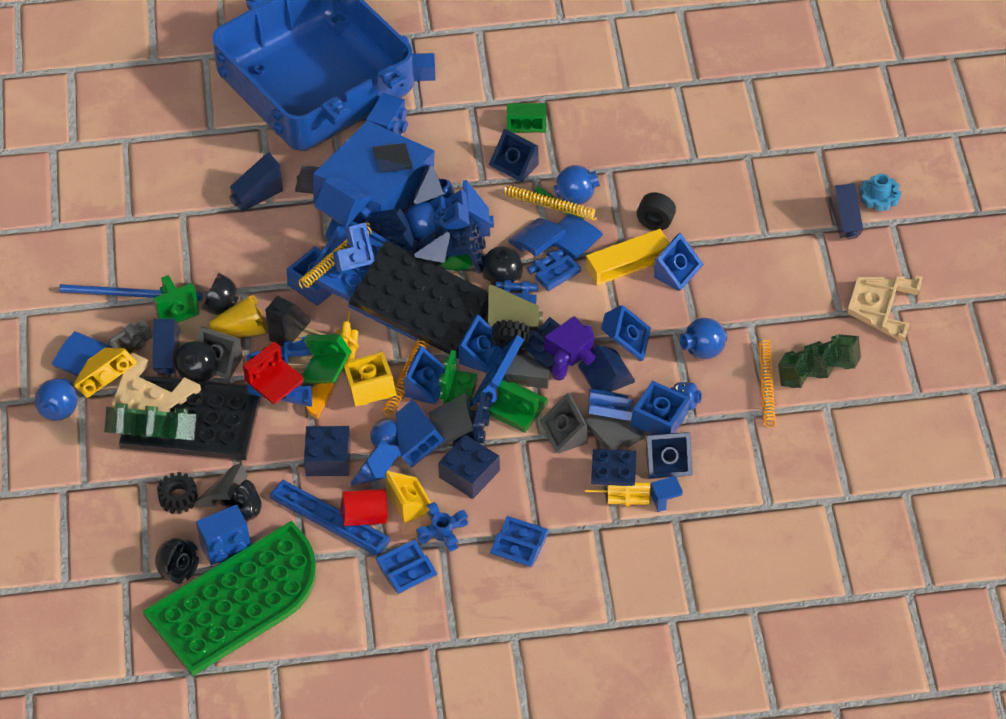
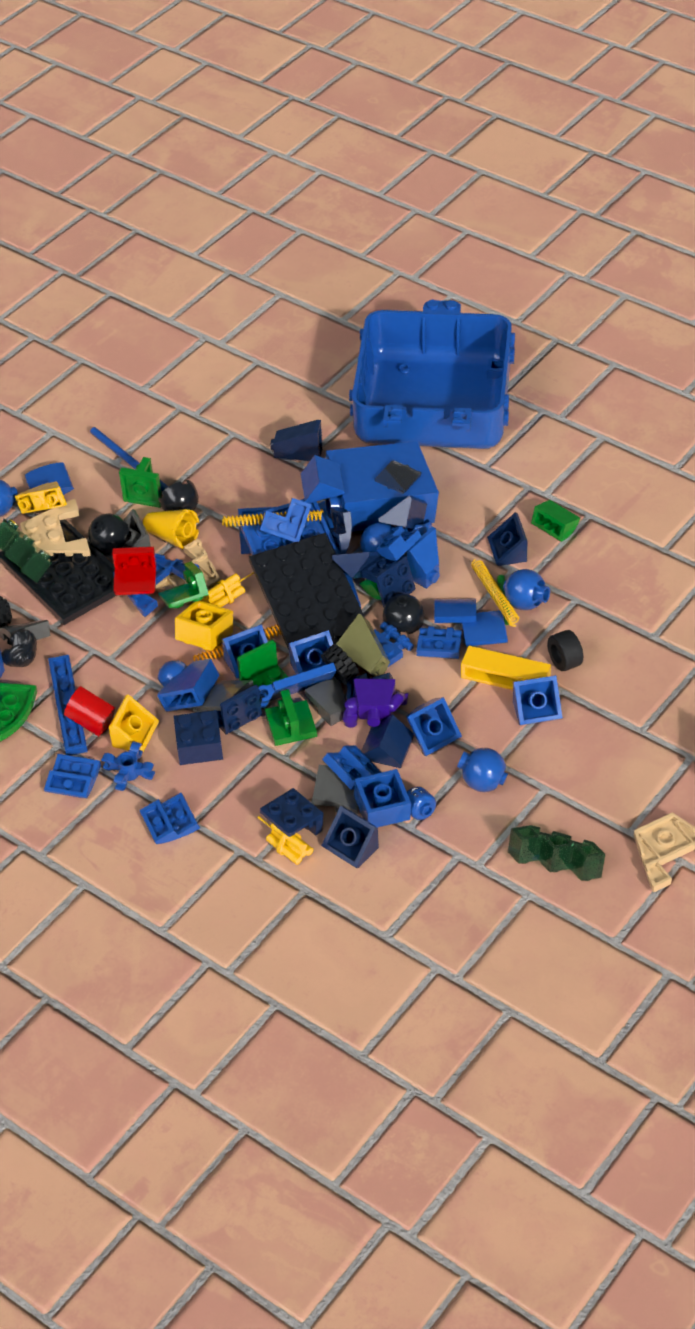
camera: 45 degrees right, 5 degrees down
dark grey piece [108,320,152,353] -> none
dark blue slope [152,319,180,376] -> none
black slope [265,295,311,346] -> none
dark blue brick [304,426,351,476] -> none
light orange tile [306,383,335,420] -> none
blue slope [350,440,401,486] -> none
blue brick [366,93,408,135] -> none
blue panel [413,53,435,81] -> none
dark grey slope [540,393,587,453] -> none
blue panel [651,476,683,512] -> none
light orange piece [758,340,776,427] -> none

